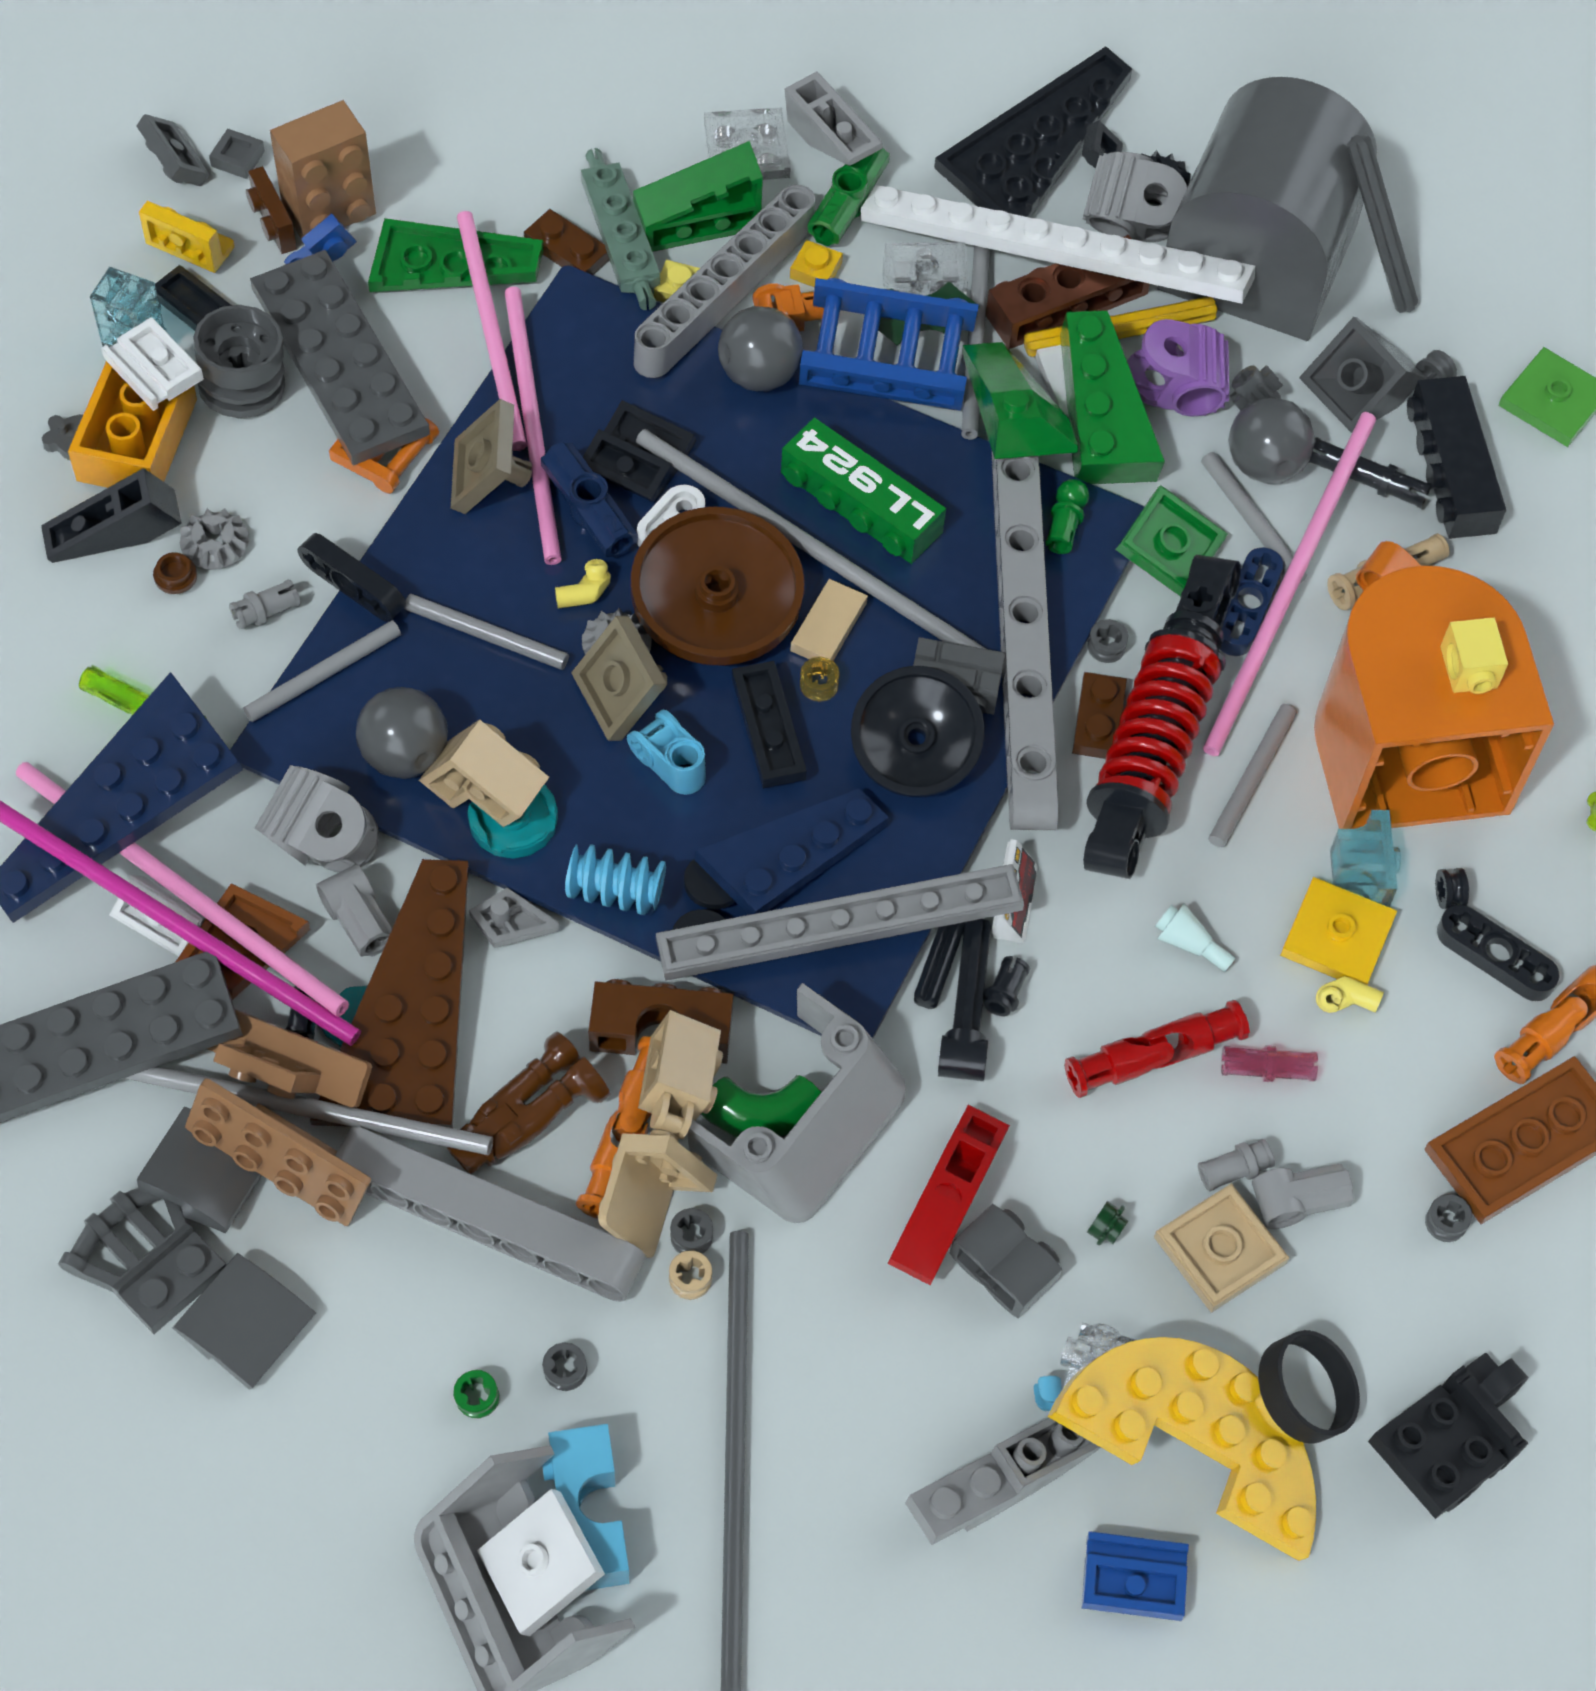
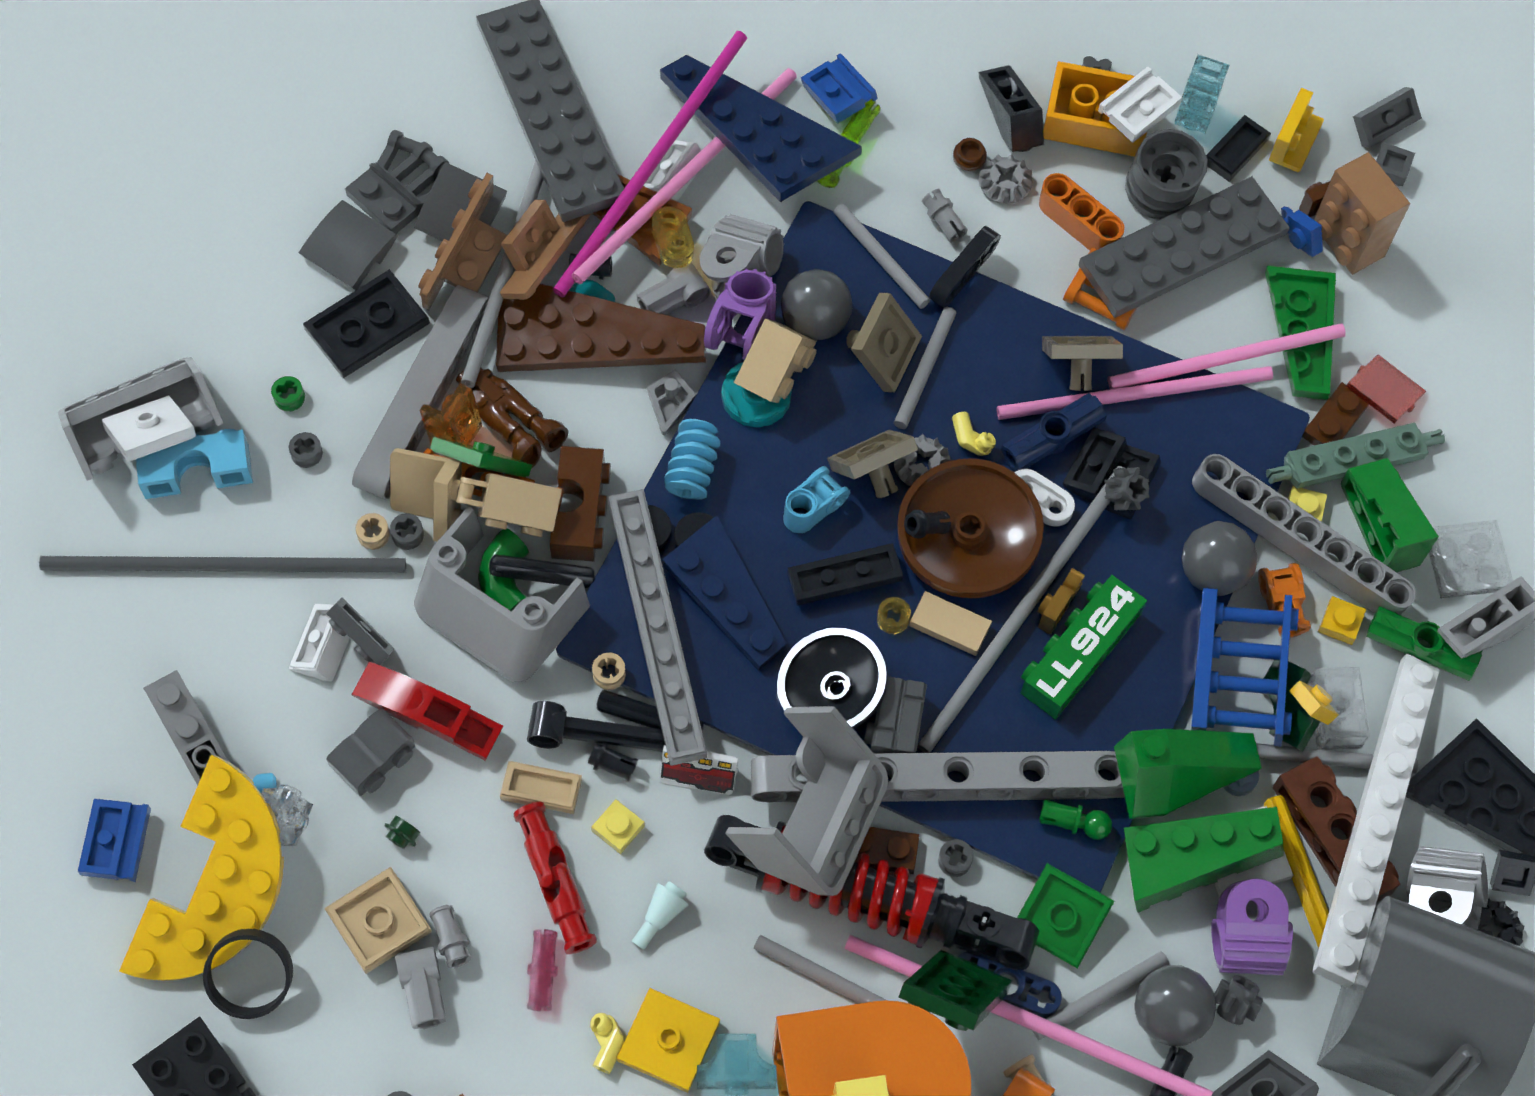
camera: 90 degrees right, 5 degrees up
none -> white slope [289,604,350,681]
none -> black tile [303,269,430,379]
none -> dark grey plate [326,597,394,665]
none -> clear orange bracket [419,384,483,445]
none -> green plate [430,437,532,478]
none -> black axle [489,554,595,588]
none -> tan tile [500,761,582,814]
none -> light yellow plate [591,799,645,854]
none -> tan bush [592,652,626,690]
none -> clear yellow plate [652,207,694,268]
none -> medium lavender piece [704,268,776,360]
none -> light grey windscreen [725,706,888,896]
none -> blue plate [801,53,878,124]
none -> dark tan tile [847,293,922,392]
none -> dark green plate [898,950,1012,1031]
none -> black pin [904,510,951,538]
none -> pearl gold plate [1038,568,1085,635]
none -> orange beam [1039,173,1125,250]
none -> dark grey gear [1105,467,1149,511]
none -> yellow plate [1289,681,1339,725]
none -> clear red piece [1346,354,1426,424]

